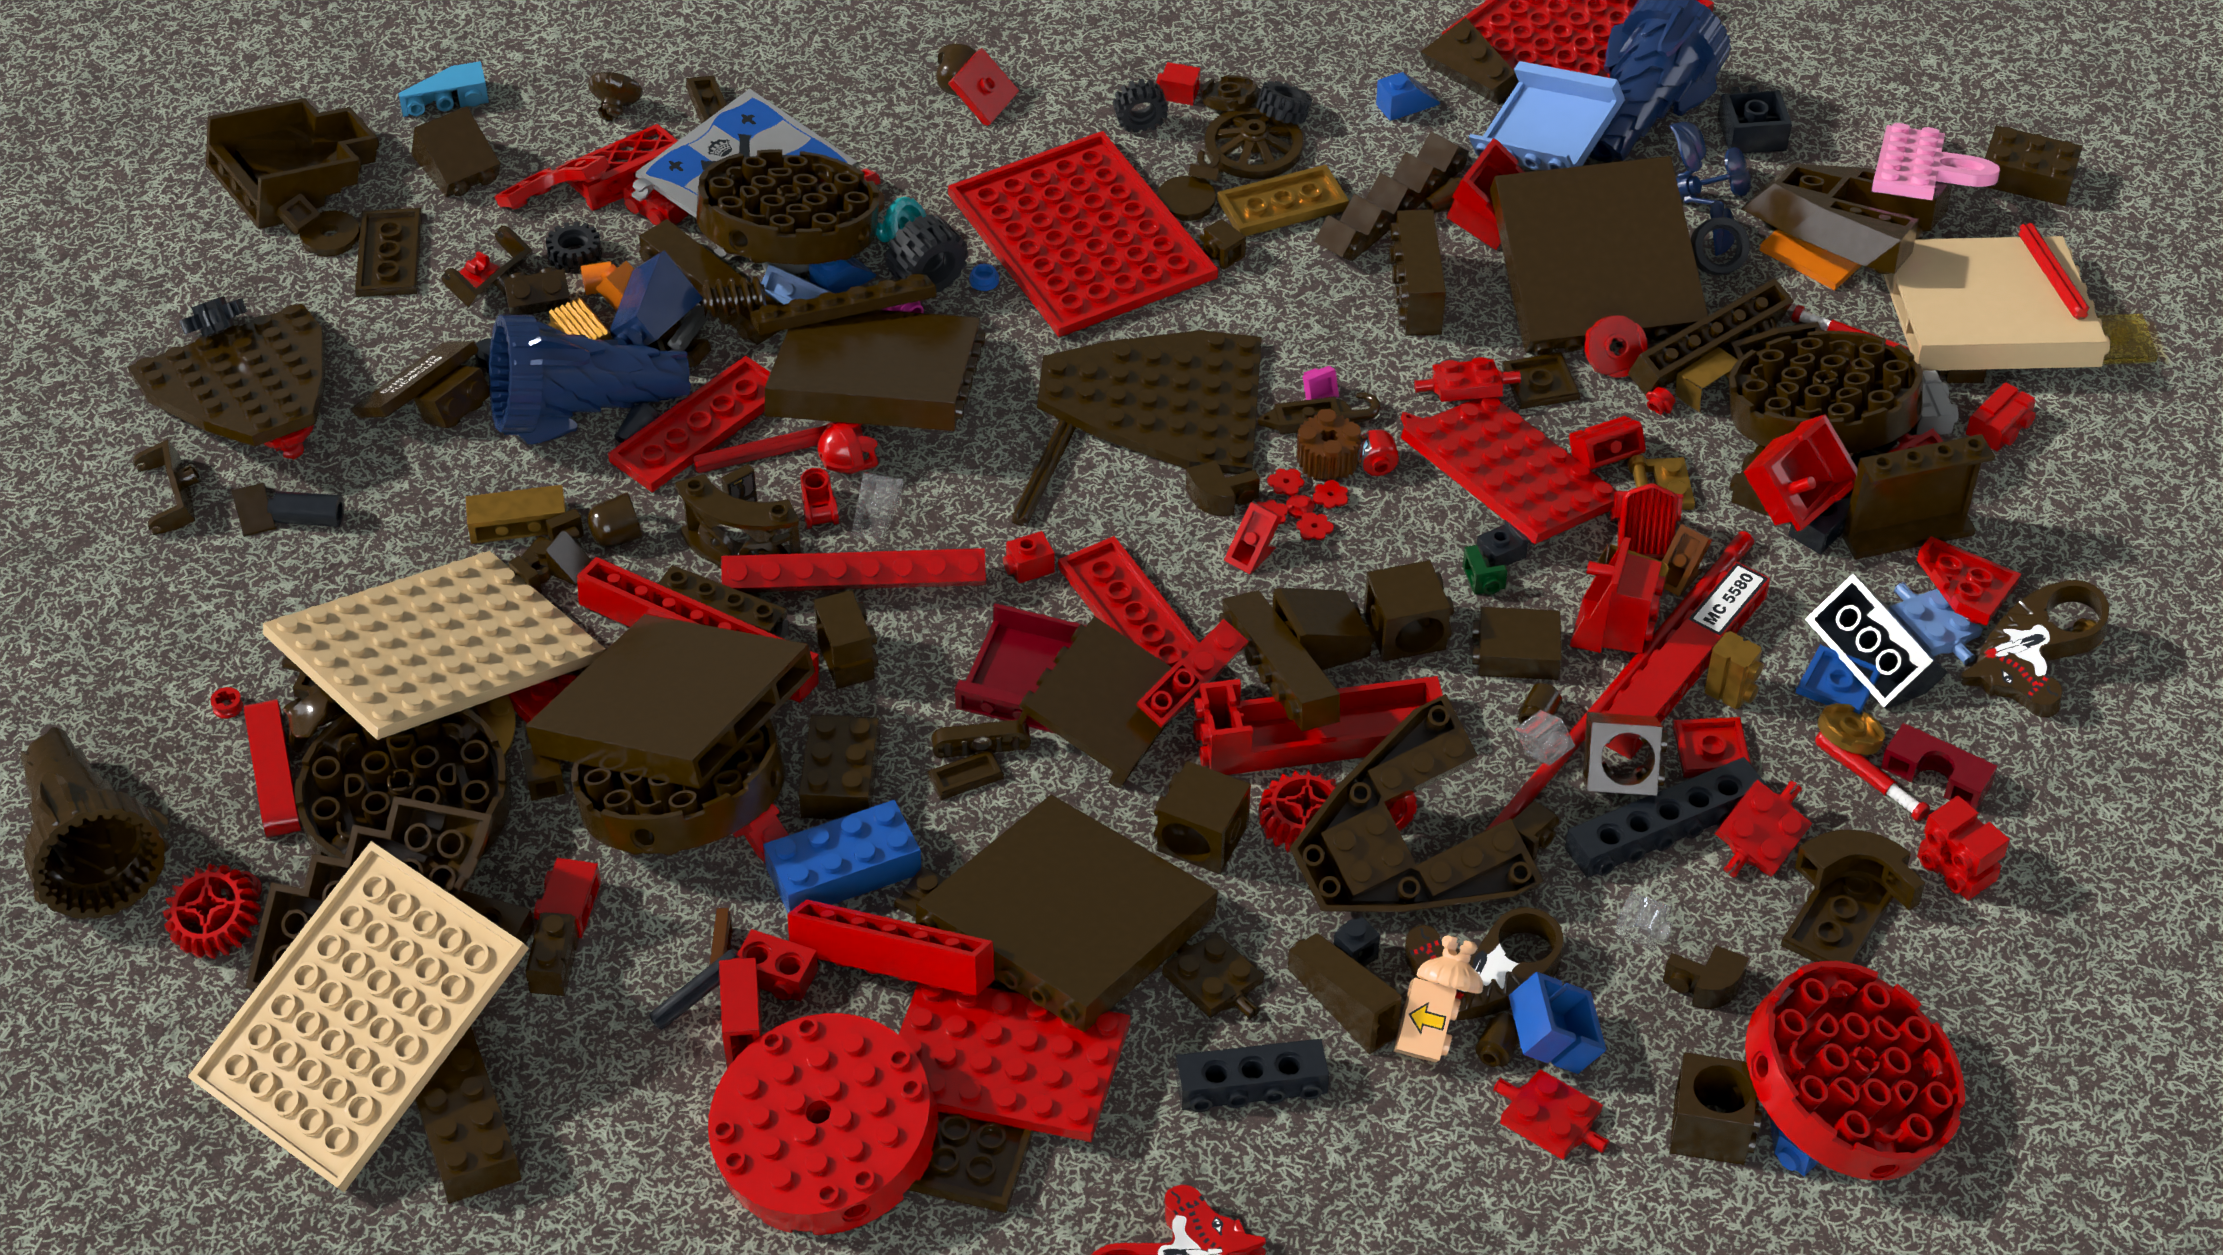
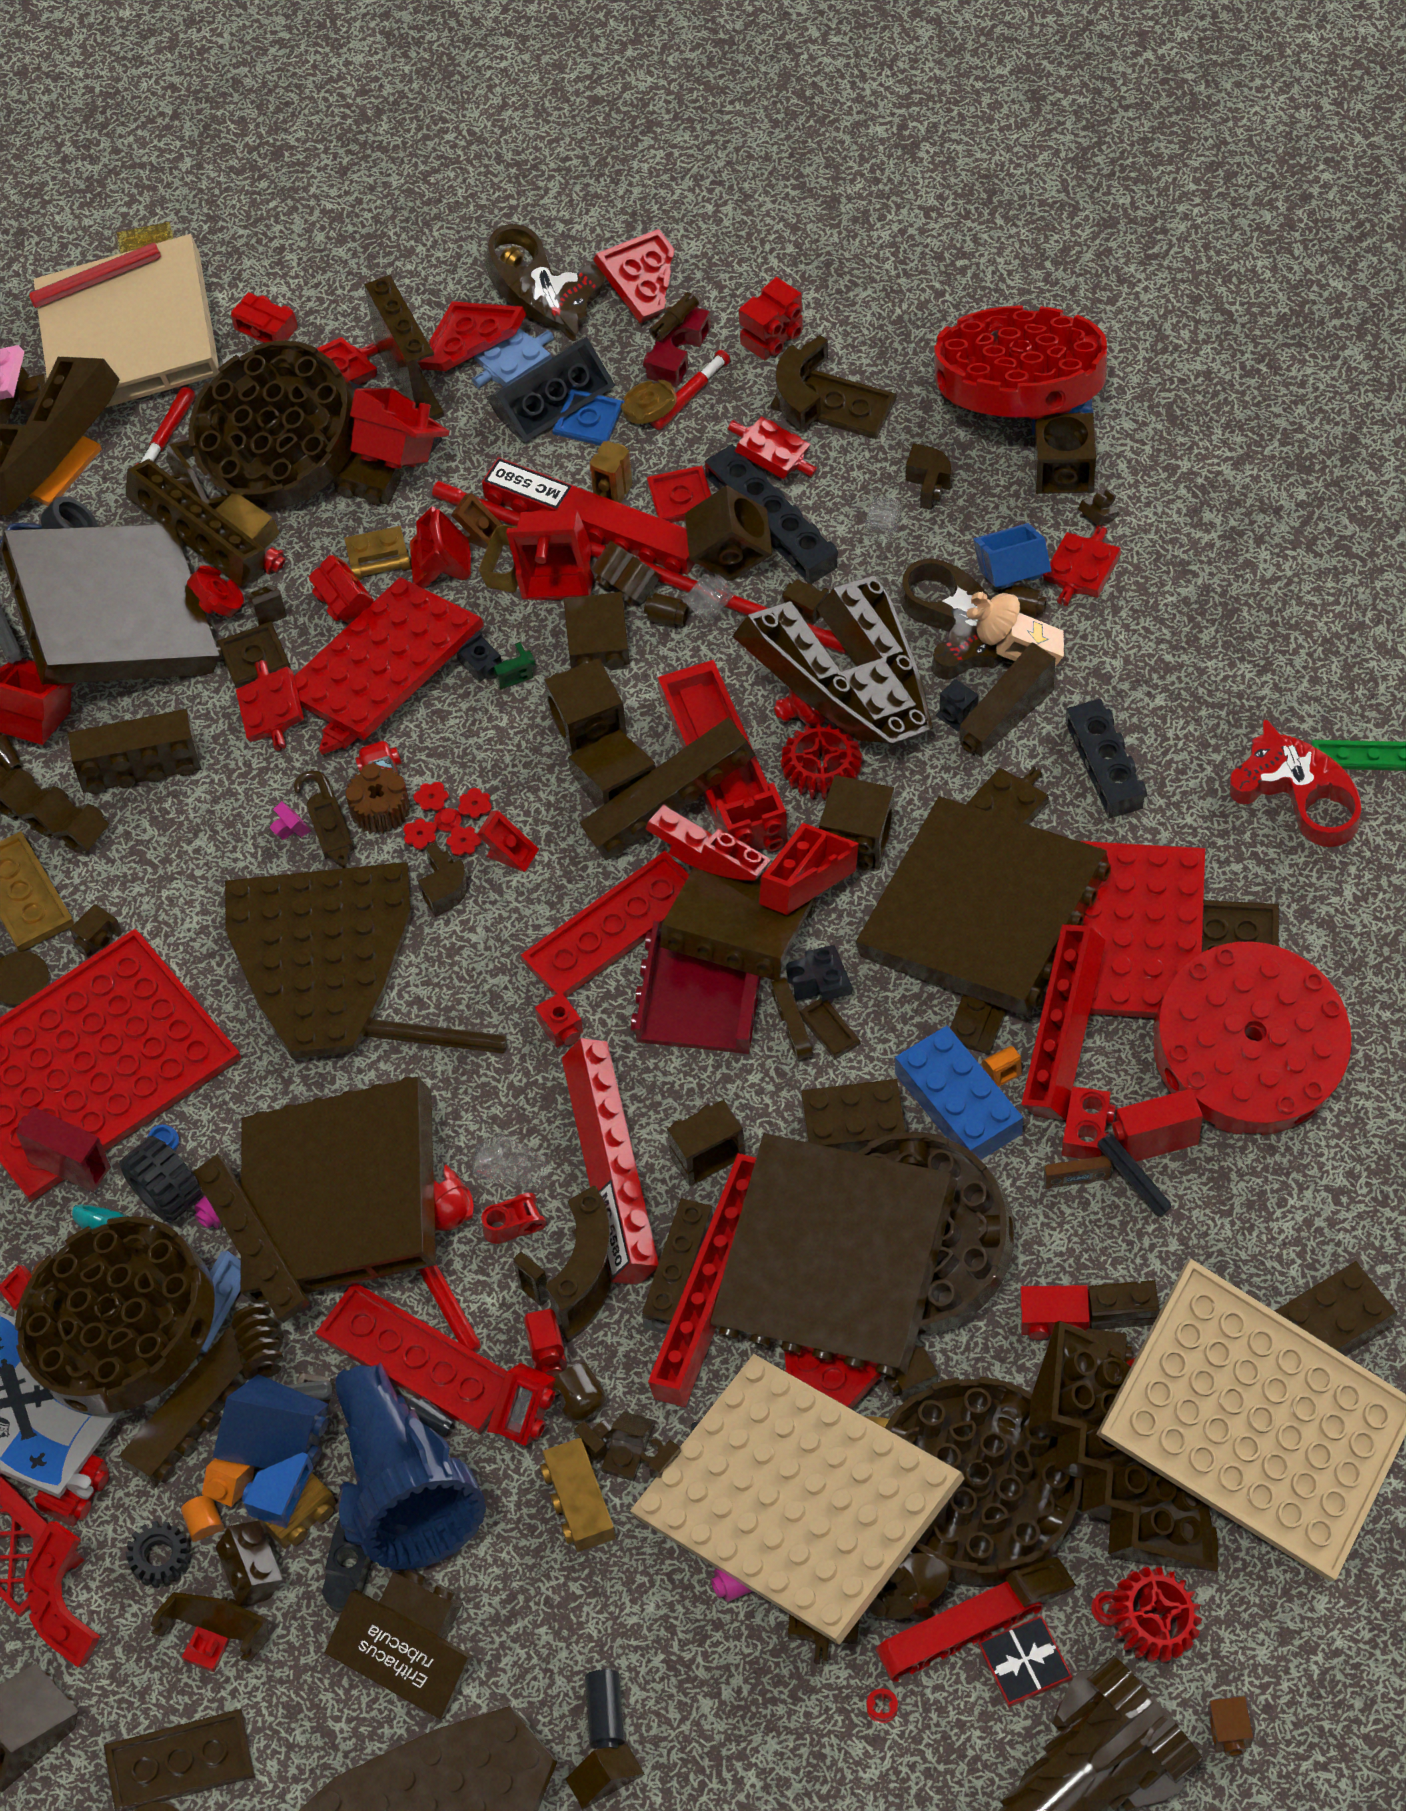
camera: 95 degrees left, 10 degrees up
none -> dark red brick [16,1106,111,1193]
none -> blue slope [242,1452,313,1528]
none -> dark brown slope [243,584,287,625]
none -> red window [487,1362,556,1446]
none -> red brick [523,1308,567,1377]
none -> dark brown brick [591,540,662,604]
none -> plate [593,229,675,323]
none -> dark brown pin [649,292,699,342]
none -> red wedge [759,823,859,915]
none -> black plate [786,945,852,1001]
none -> black tile [978,1615,1072,1708]
none -> orange brick [982,1046,1022,1087]
none -> dark brown tile [1006,1556,1076,1607]
none -> dark brown tile [1078,489,1120,526]
none -> reddish brown brick [1207,1696,1253,1756]

